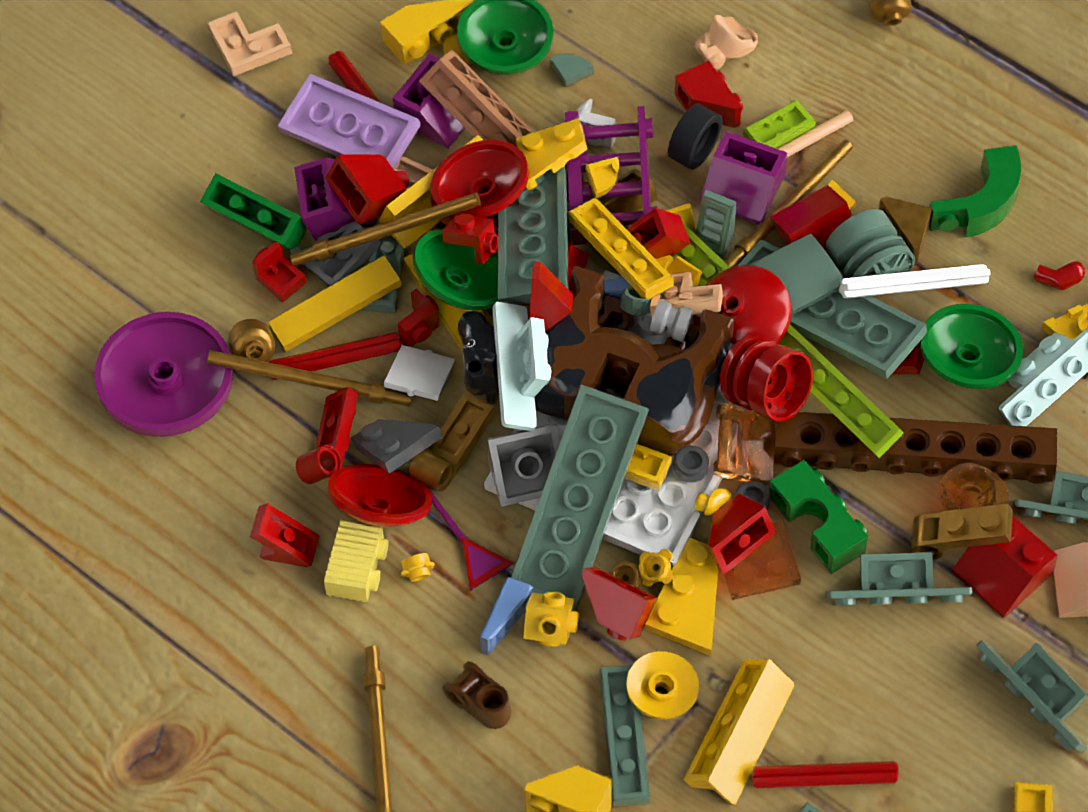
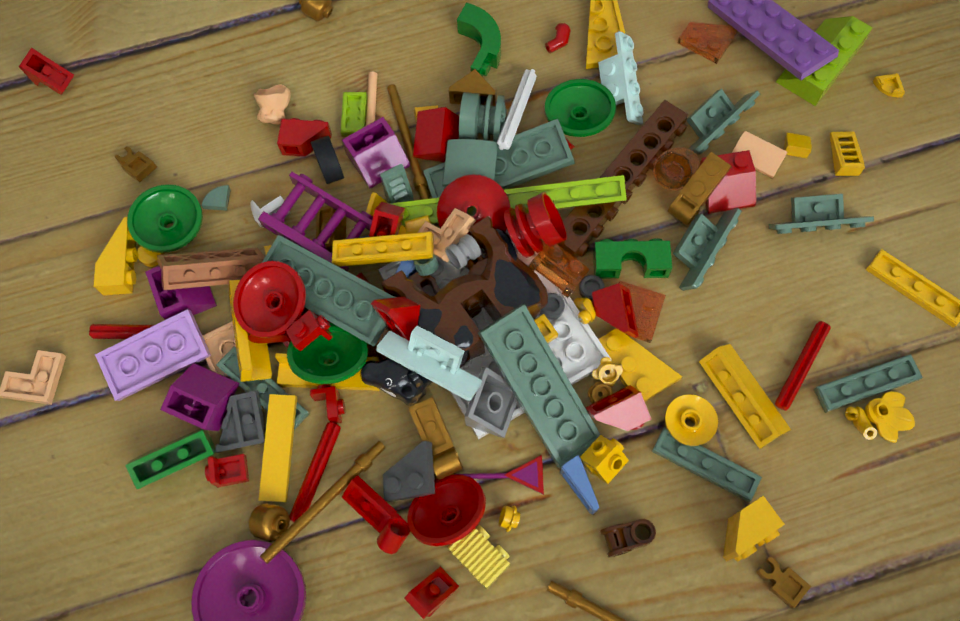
camera: 55 degrees left, 10 degrees up
pearl gold bar [290,193,481,266] -> none
red torso [325,154,409,224] -> none
white piece [384,345,455,401] -> none
yellow wing [516,118,587,190] -> none
yellow tile [585,156,619,198] -> none

